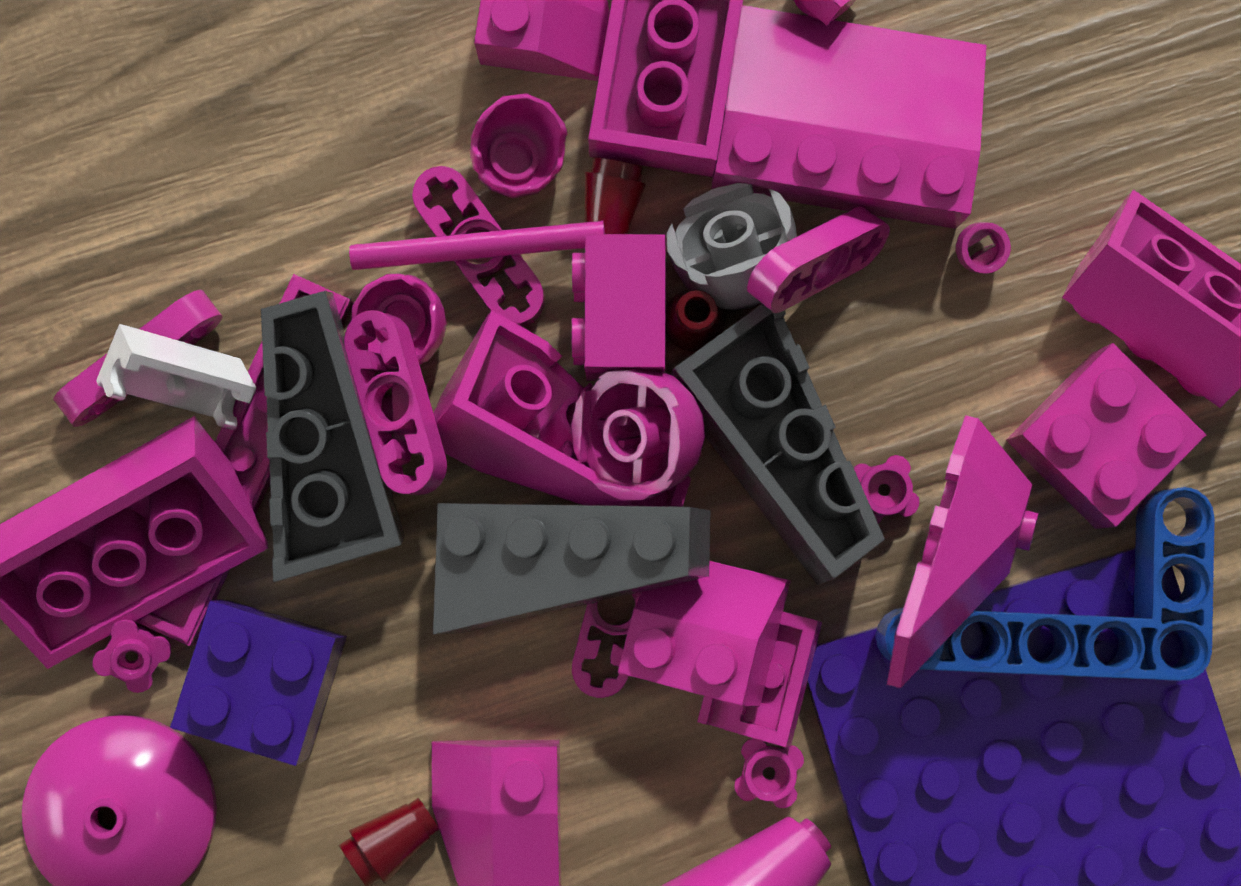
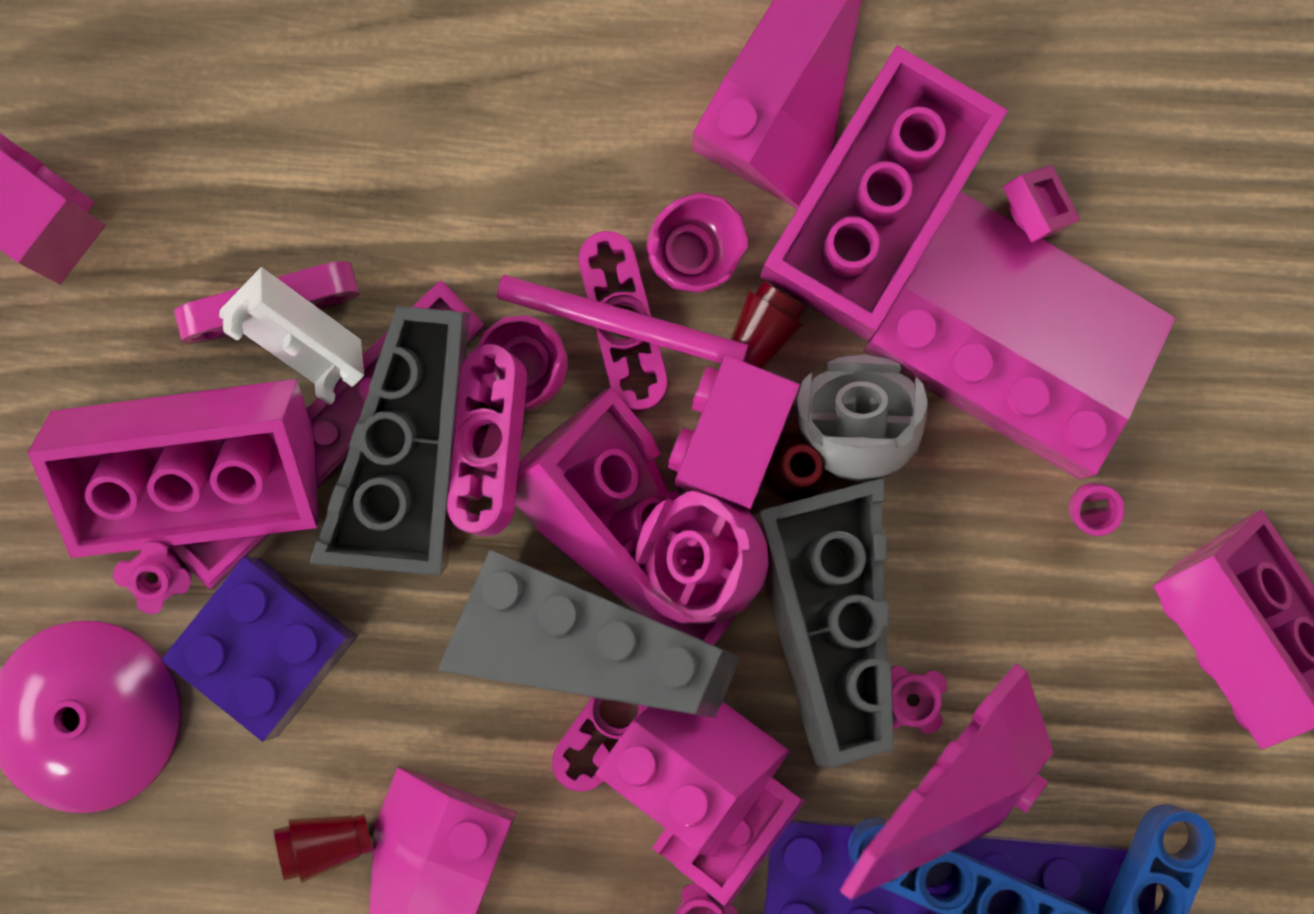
camera: 25 degrees right, 0 degrees up
dark pink beam [747,206,890,313] -> none
dark pink brick [1006,343,1206,529] -> none

